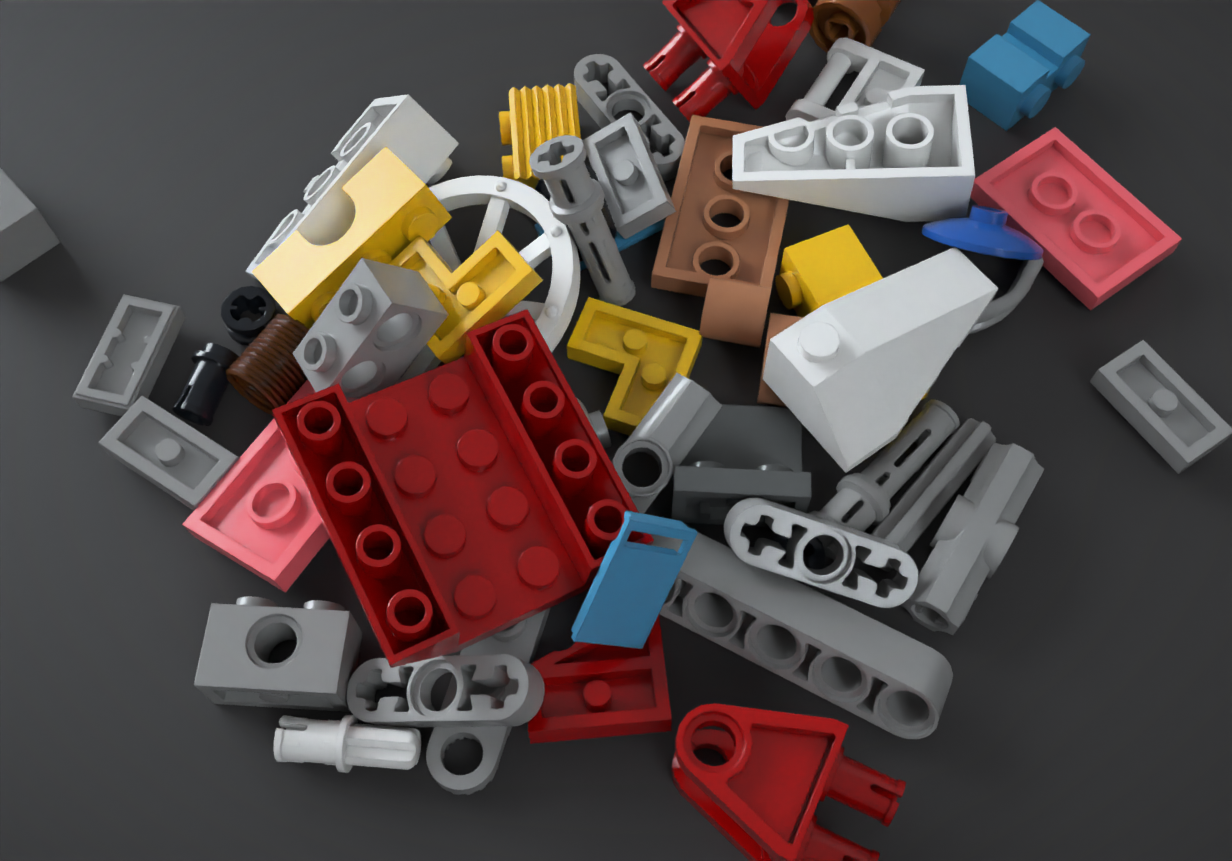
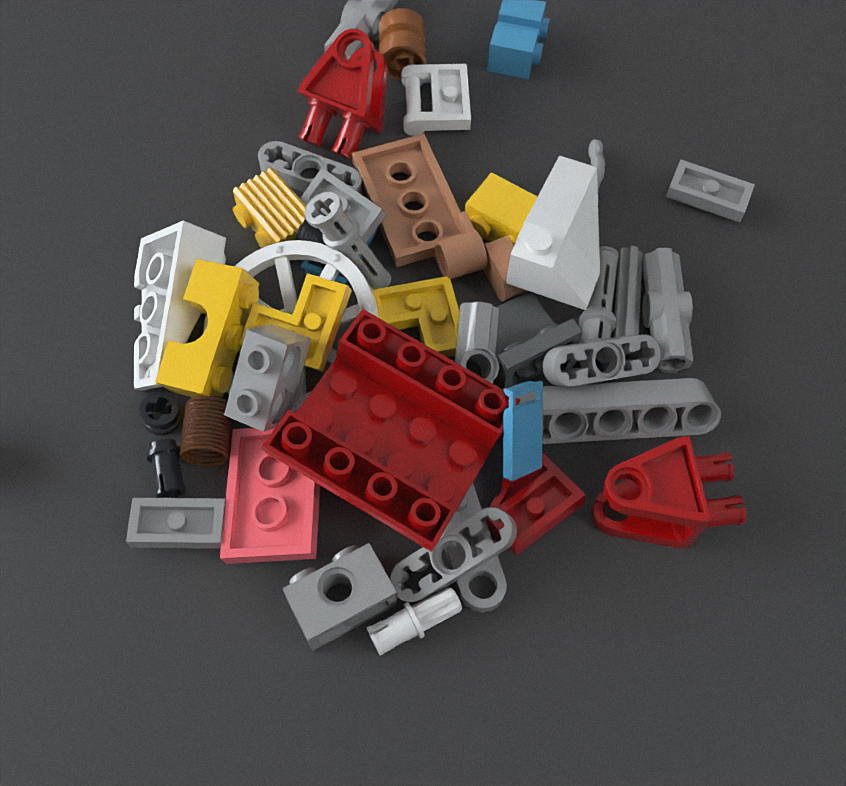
camera: 35 degrees left, 0 degrees up
light grey plate [72,294,186,416] -> none
white wedge [732,85,975,222] -> none
blue dish [921,205,1044,260] -> none
coral plate [970,127,1182,311] -> none

